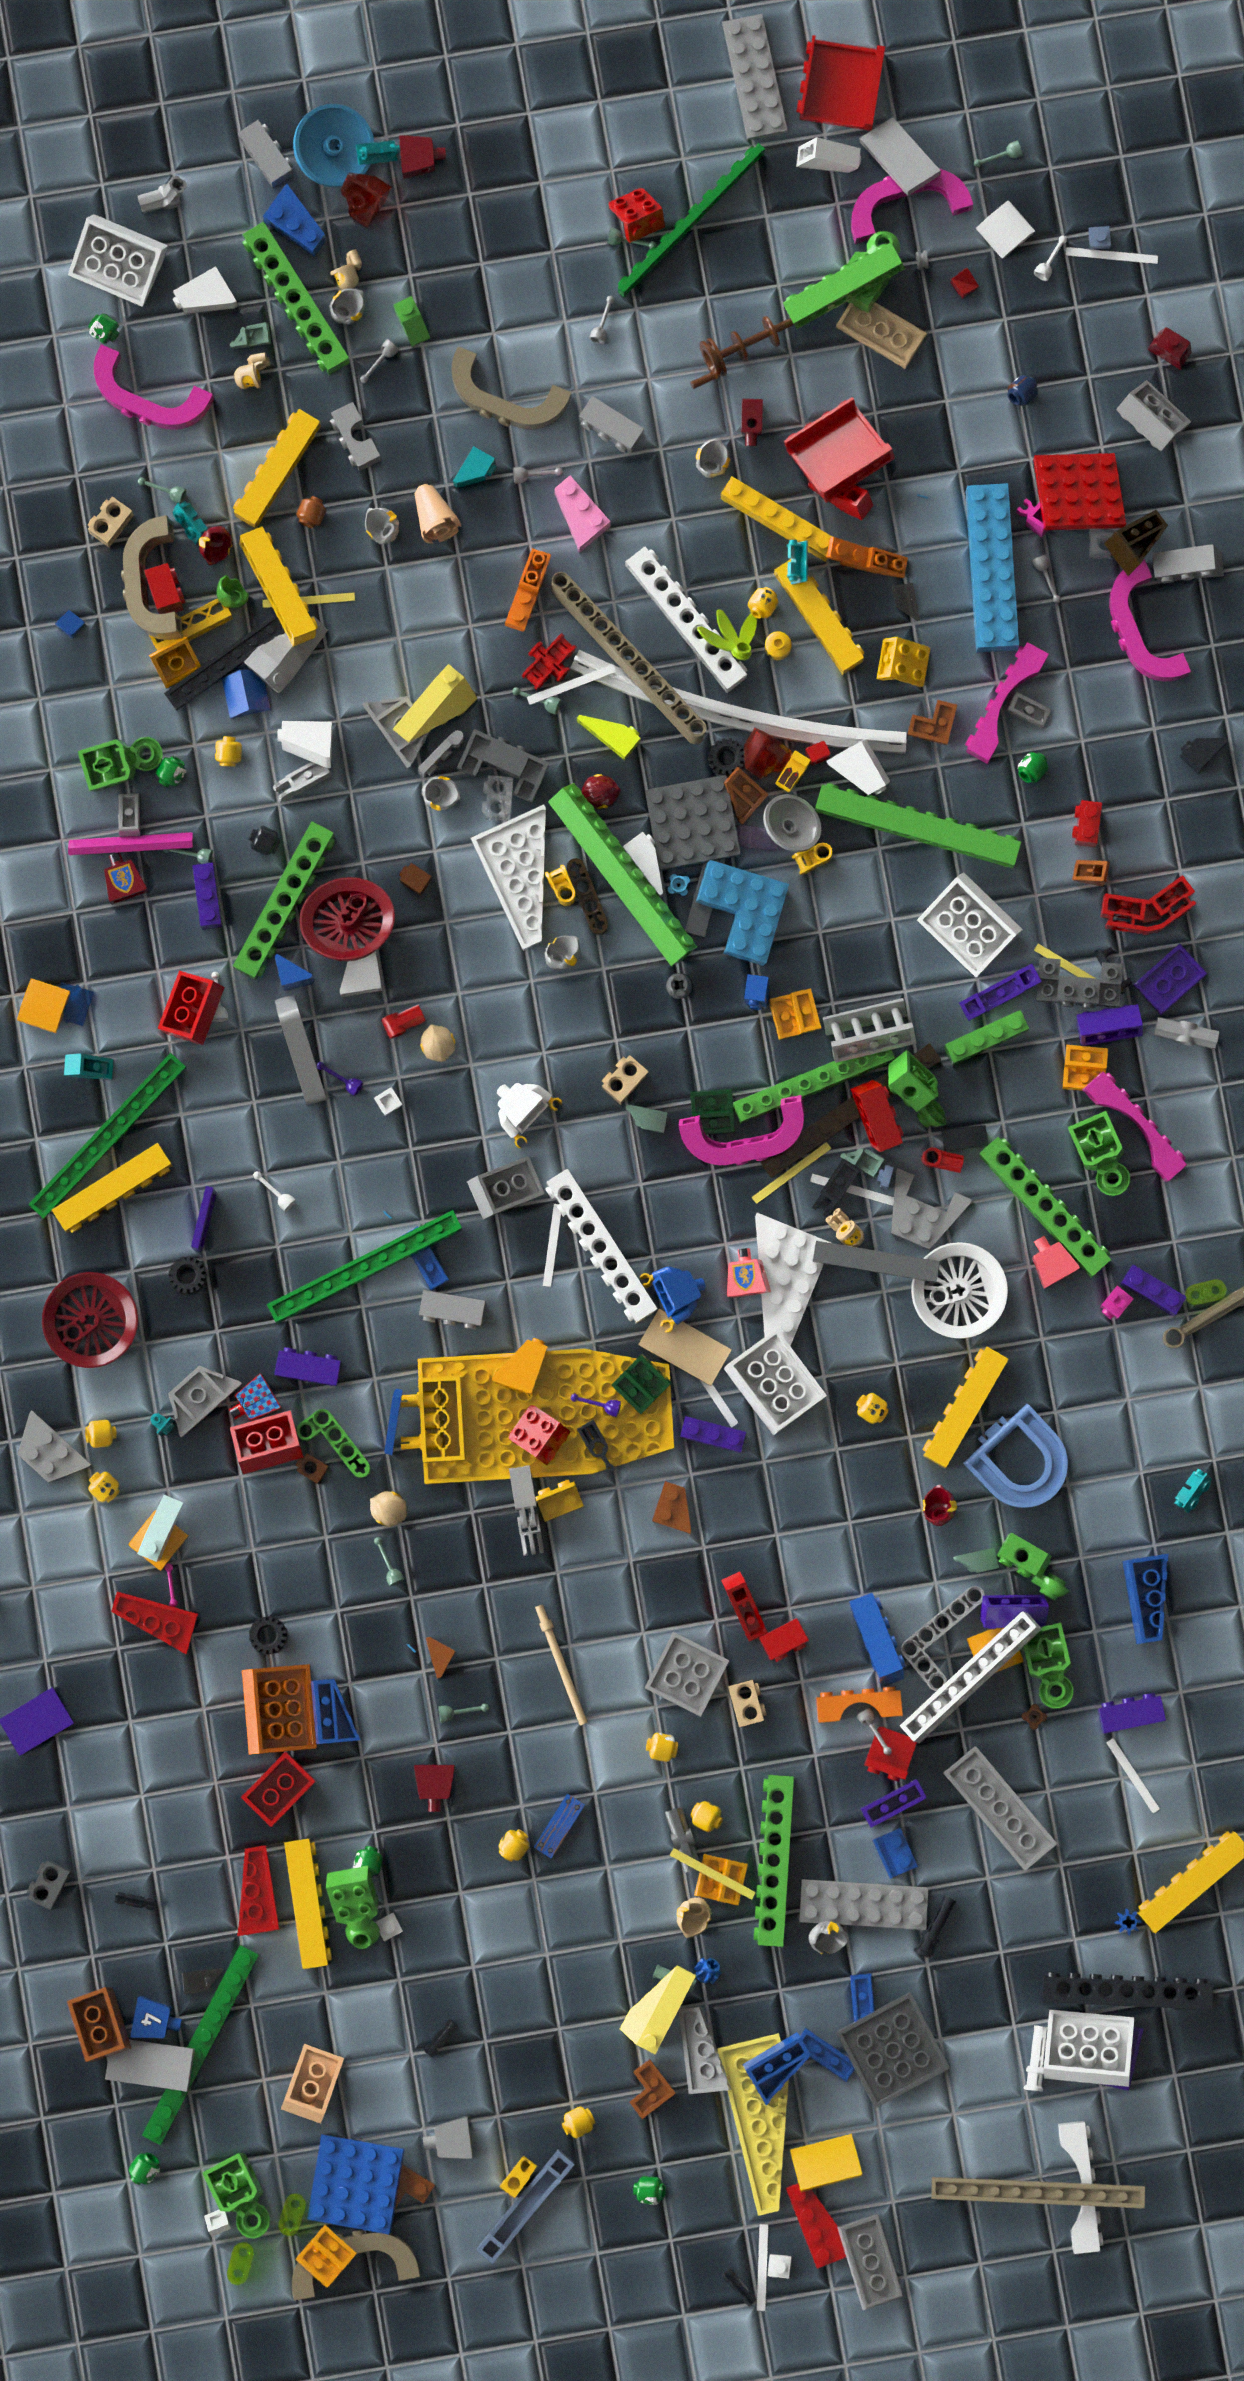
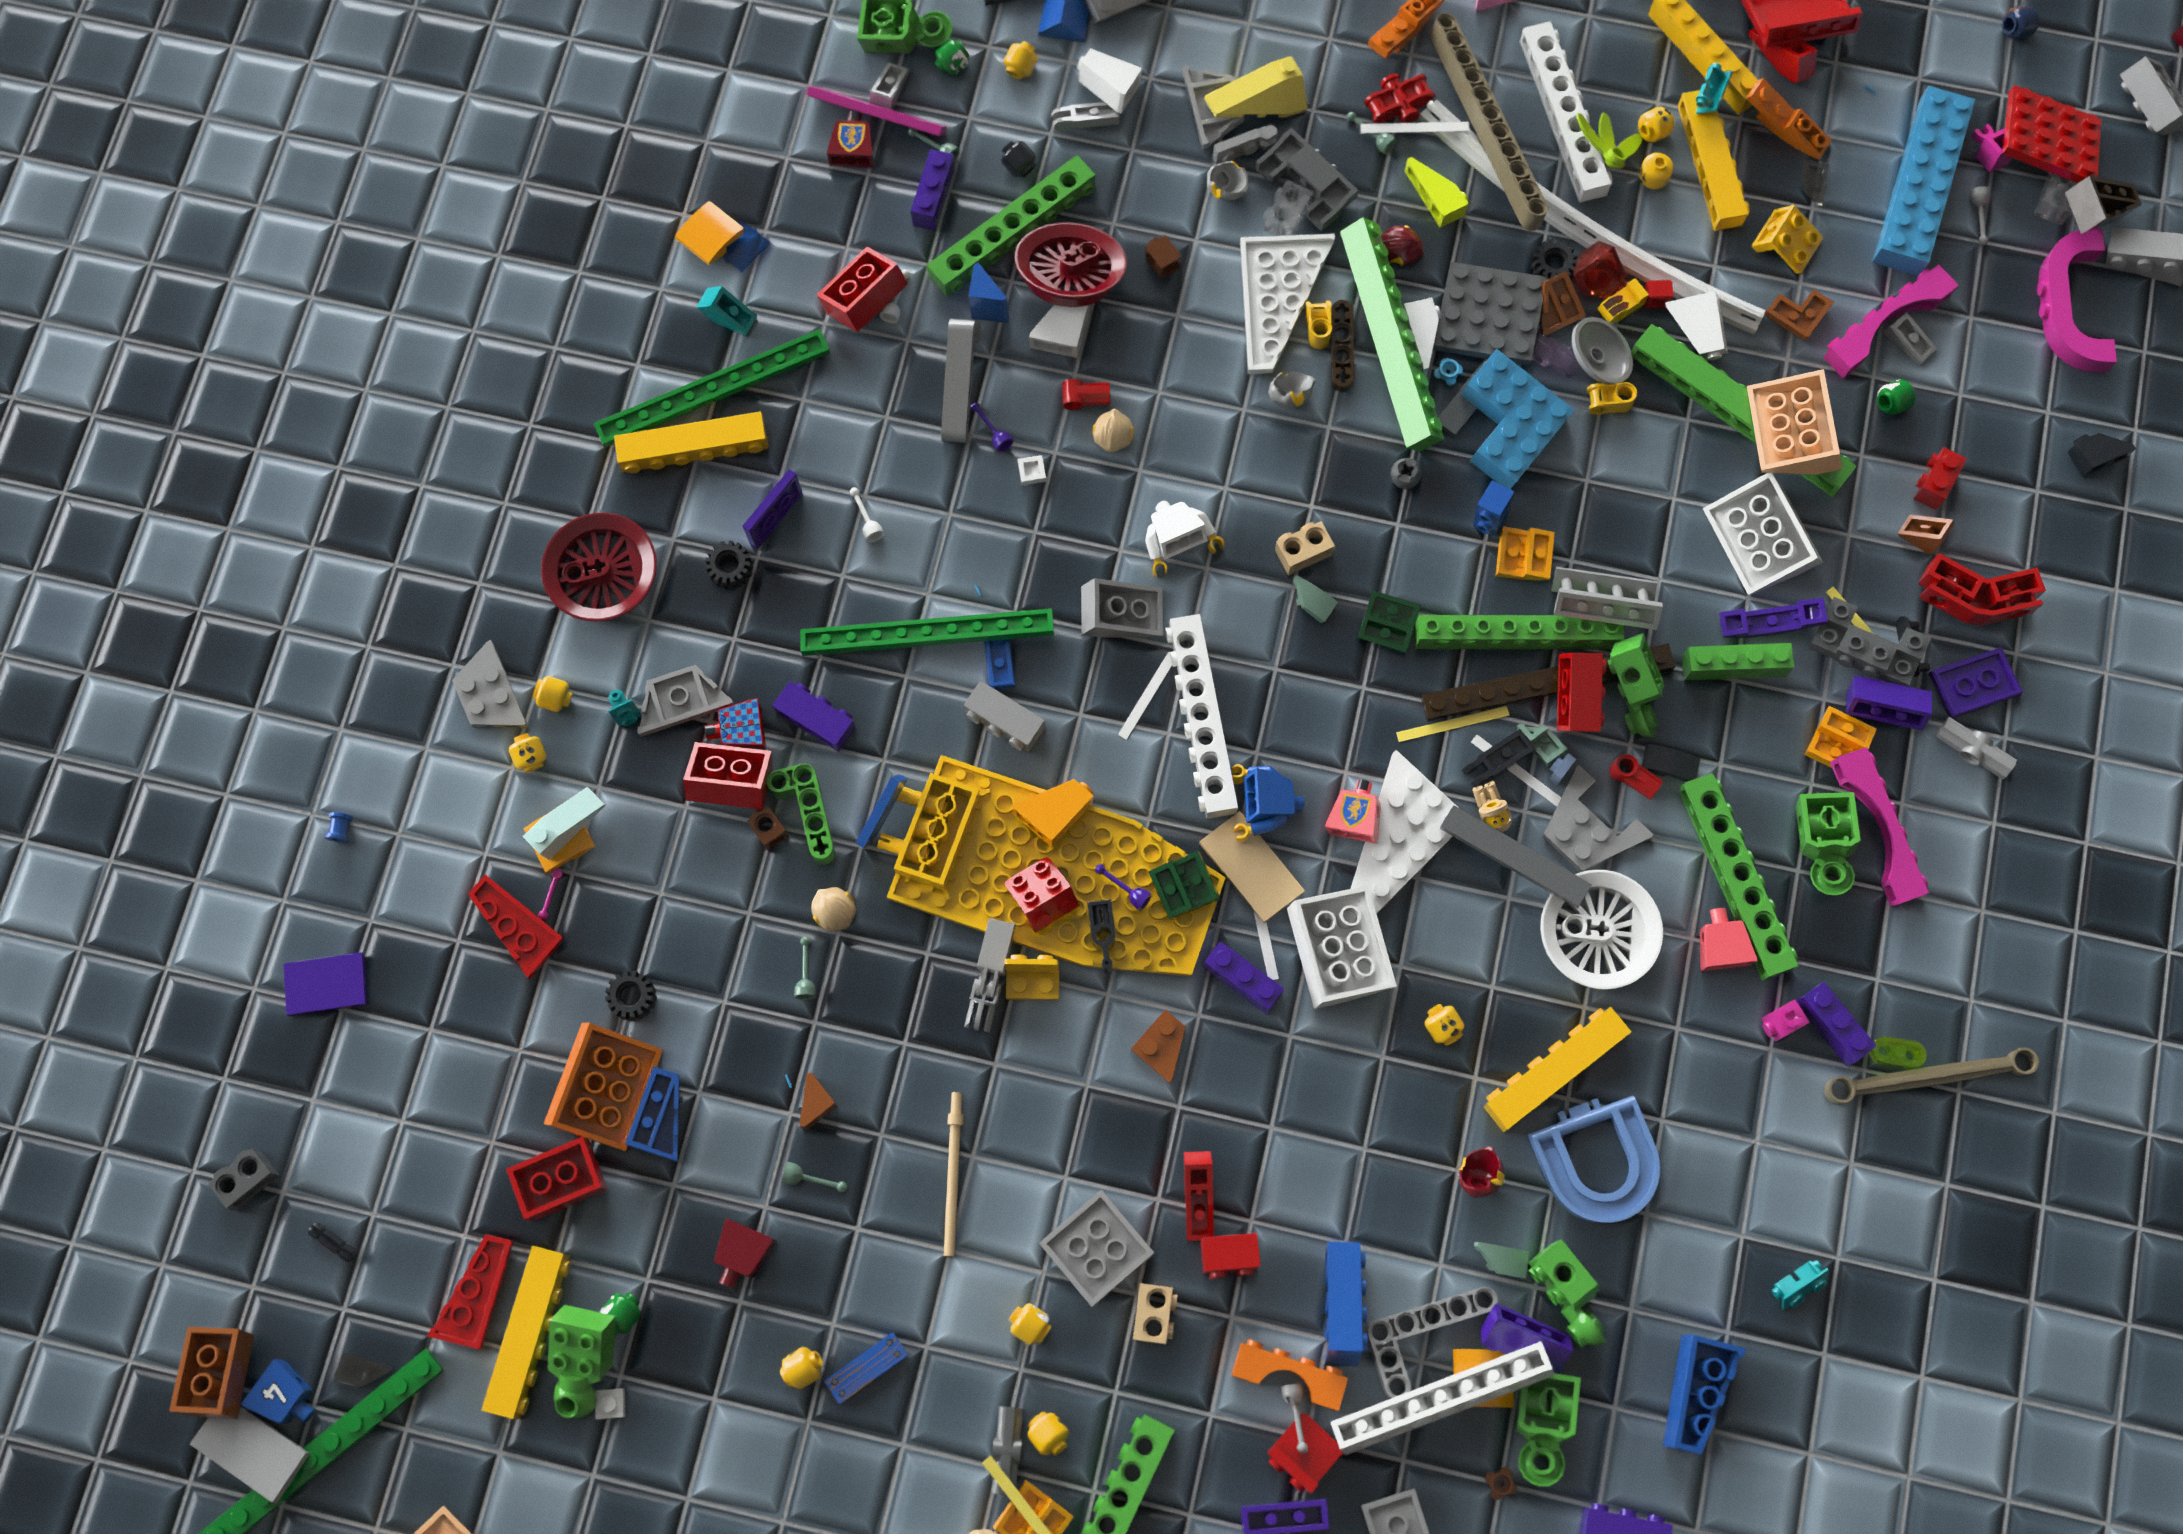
camera: 25 degrees right, 10 degrees down
dark pink arch [679,1095,804,1165] -> none
none -> light nougat slope [1747,369,1842,475]

